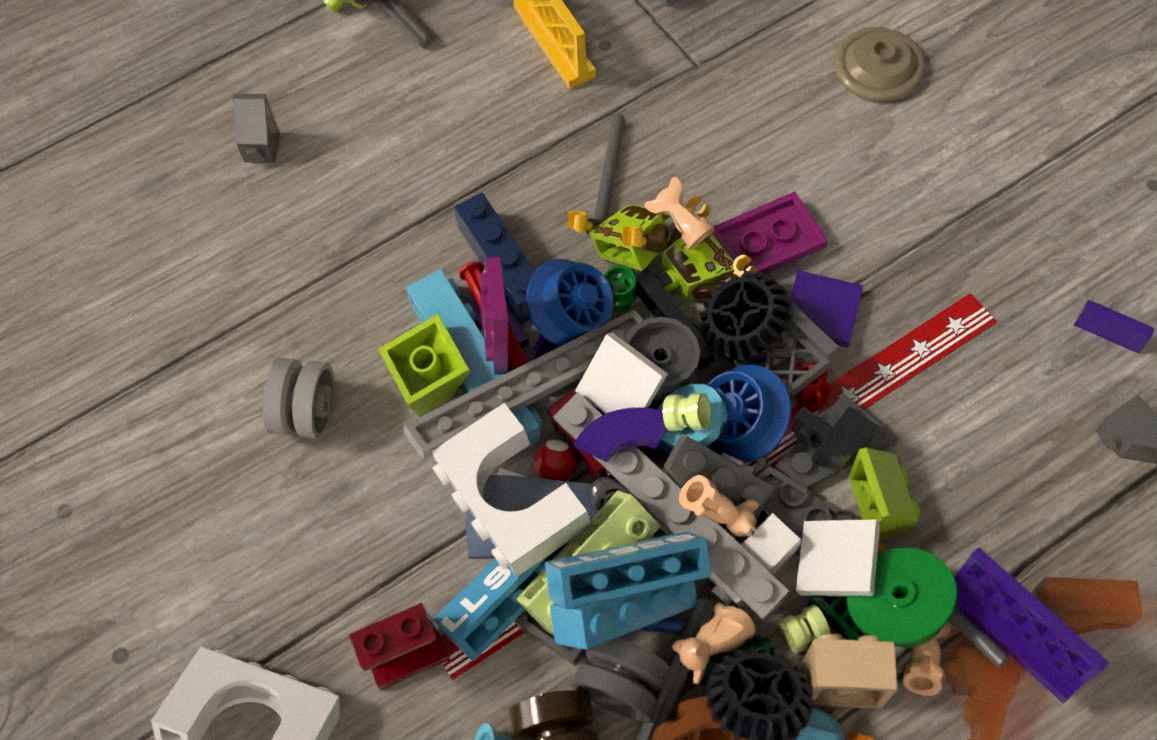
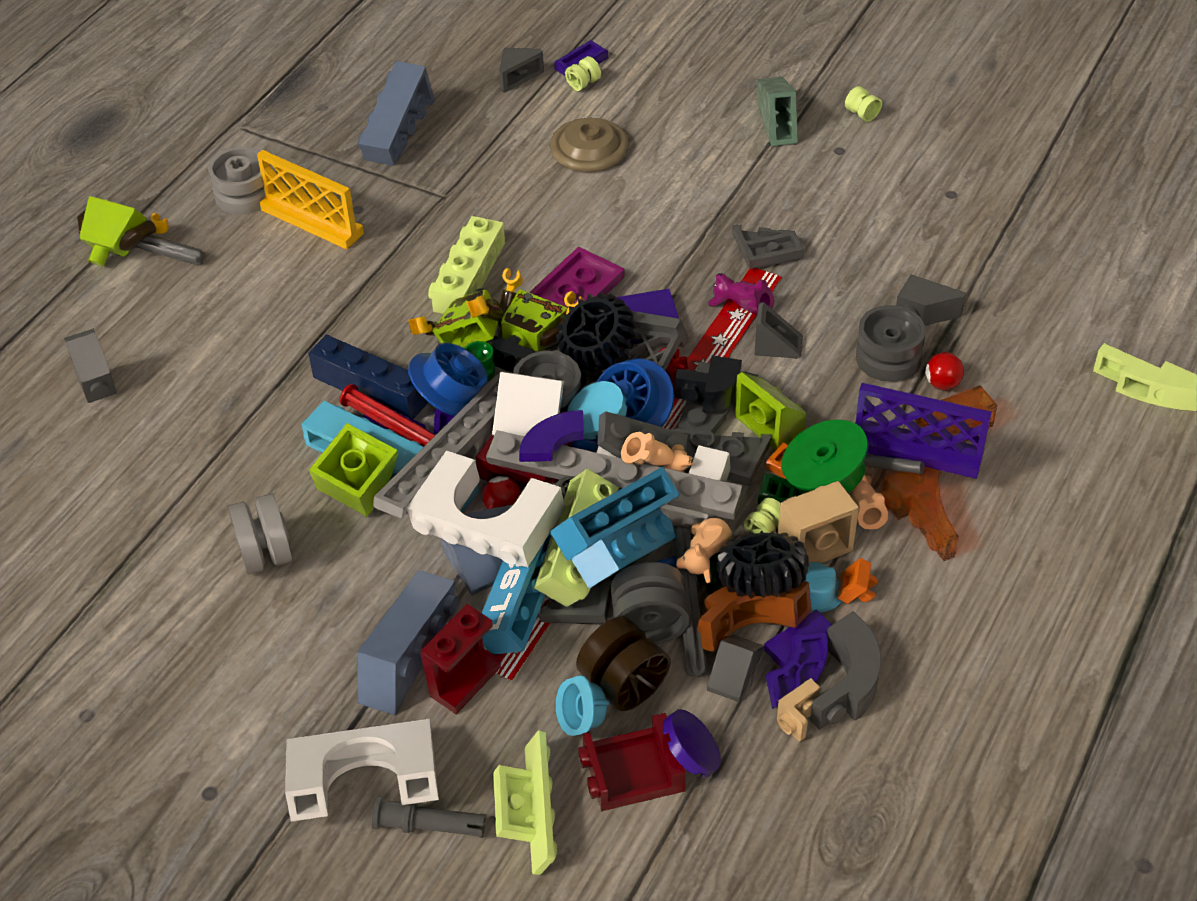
camera: 30 degrees left, 15 degrees down
magenta plate [479,257,508,374] -> none
dark grey bar [594,115,625,221] -> none
light nougat animal [644,177,714,250] -> none
yellowish green wheel [663,393,711,432] -> none
white tile [796,520,880,596] -> none
dark purple tile [1074,300,1155,354] -> none
none -> sand blue wedge [357,570,458,716]
none -> yellowish green brick [428,216,505,314]
none -> magenta animal [708,273,774,314]
none -> dark grey wing [732,224,804,269]
none -> dark grey slope [755,302,803,359]
none -> sand green slope [757,77,798,146]
none -> dark grey wheel [856,305,926,382]
none -> red piece [925,352,965,391]

